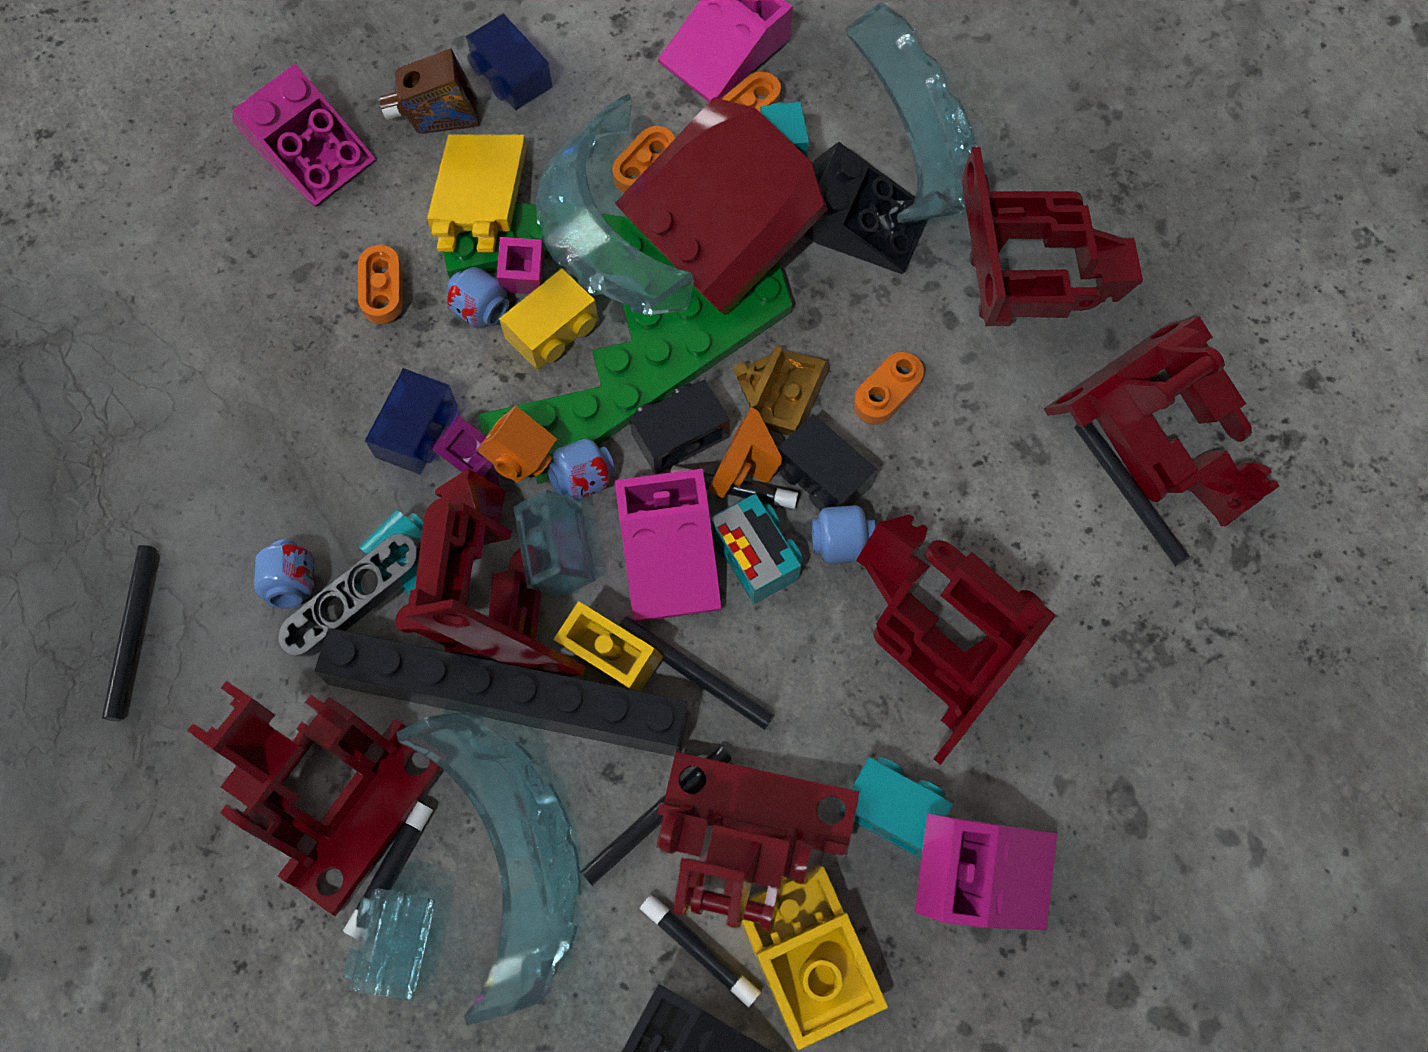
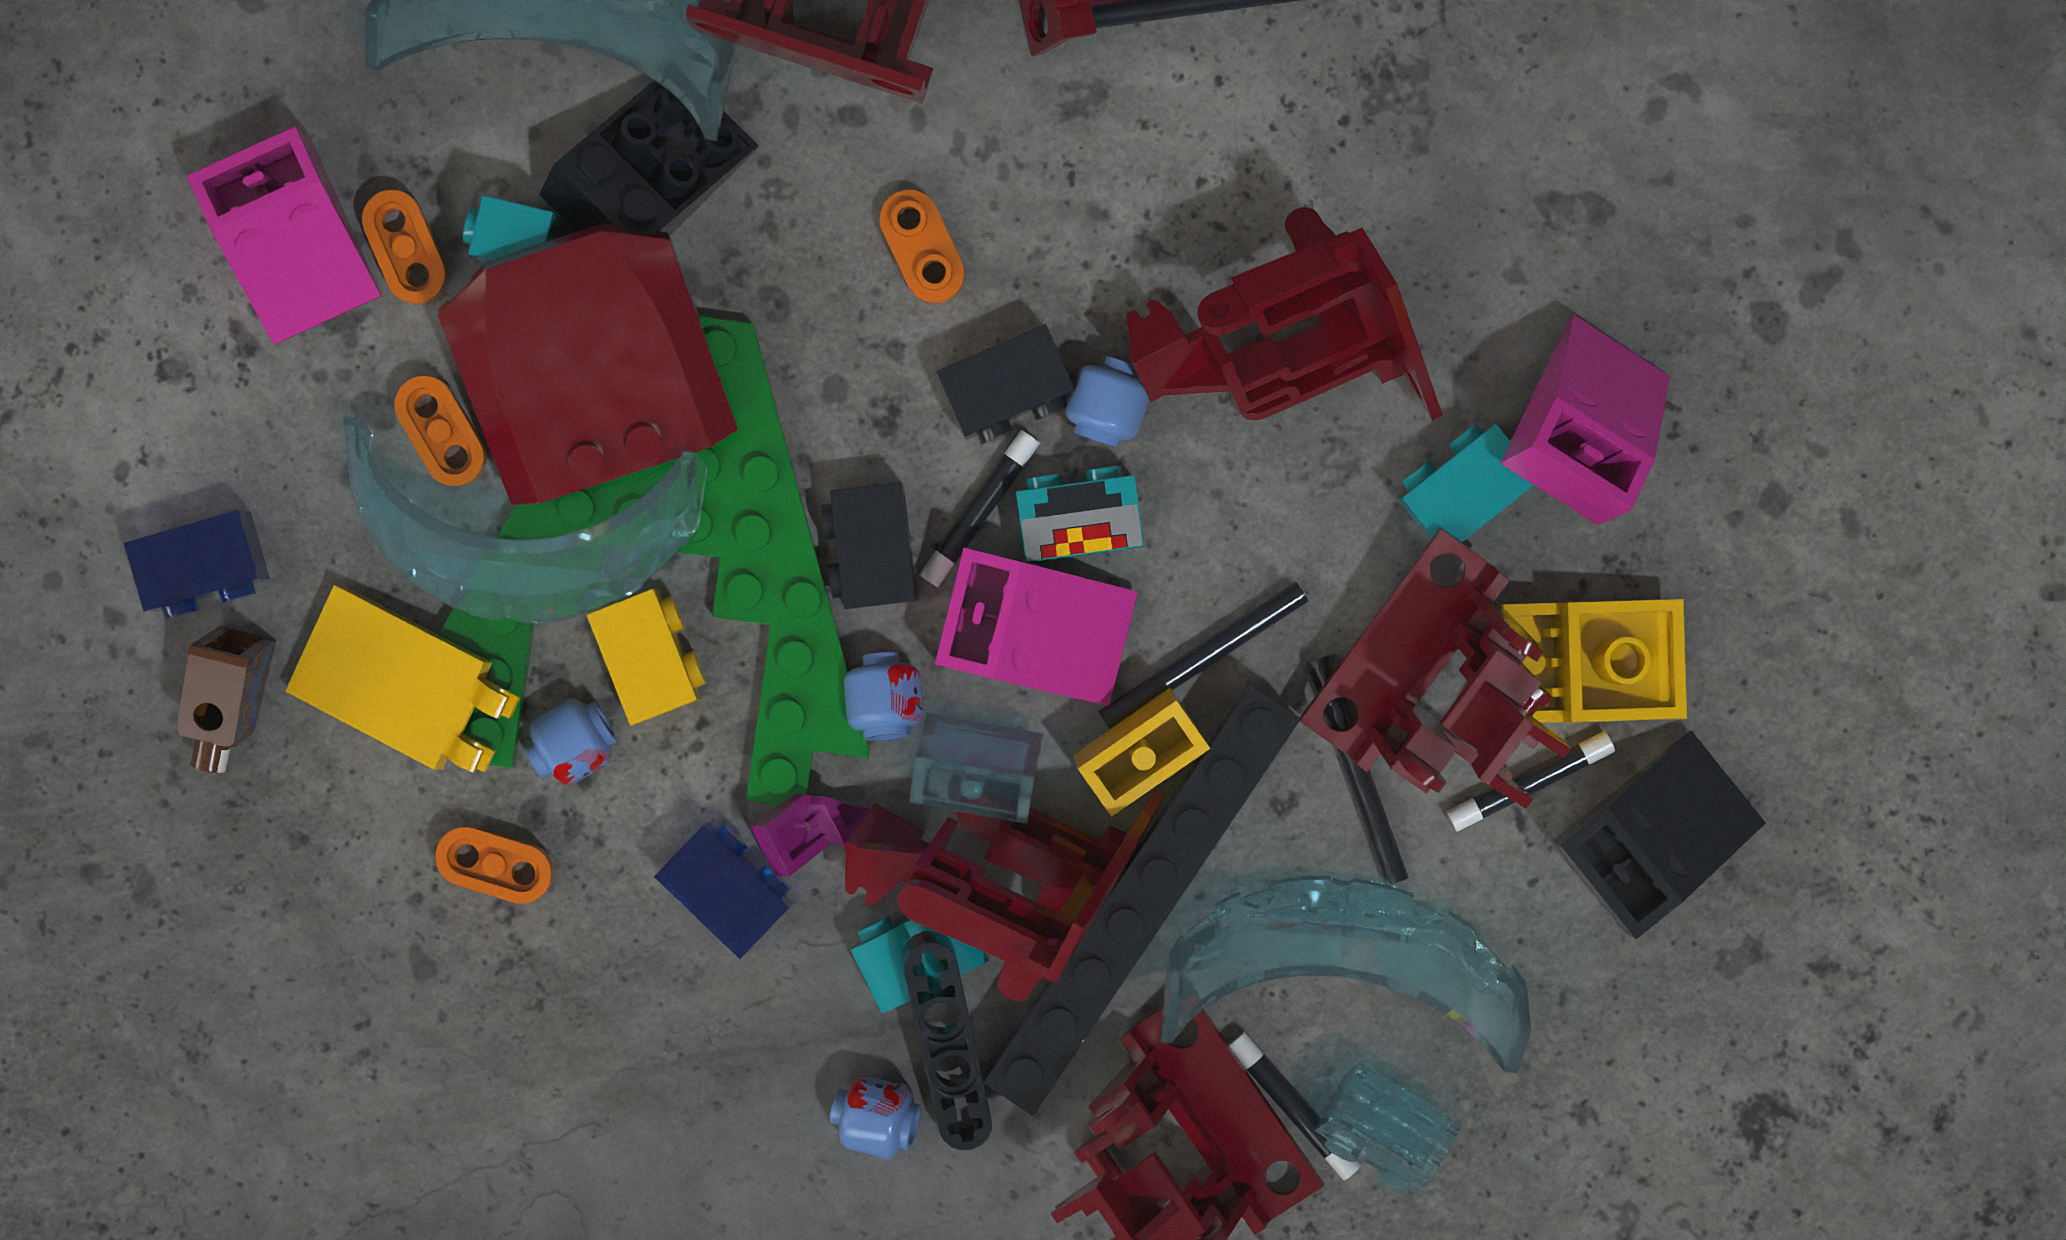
camera: 70 degrees left, 20 degrees up
dark pink slope [233,63,376,207] -> none
orange brick [477,406,557,483] -> none
dark pink brick [497,237,545,294] -> none
orange slope [708,407,782,498] -> none
pearl gold slope [732,345,829,436] -> none

